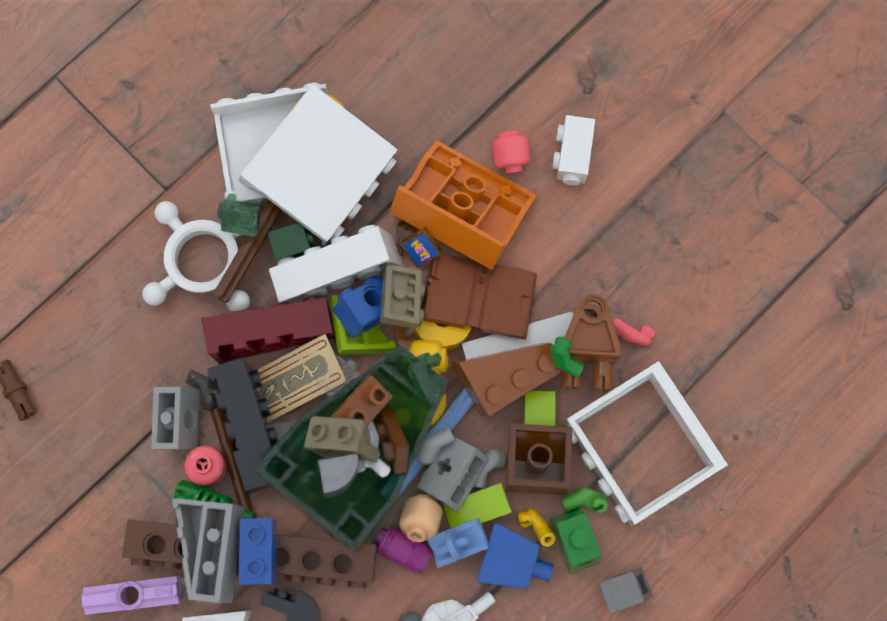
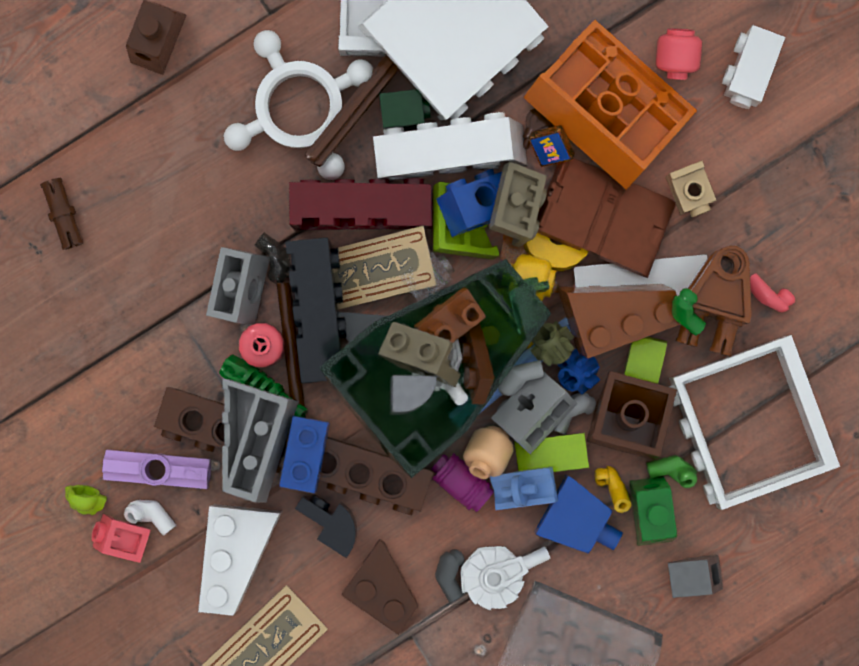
camera: 15 degrees right, 10 degrees up
clear green bracket [217,193,261,237] -> none
none -> reddish brown torso [126,0,187,75]
none -> olive gear [530,321,575,367]
none -> blue gear [557,349,601,395]
none -> tan brick [666,161,716,218]

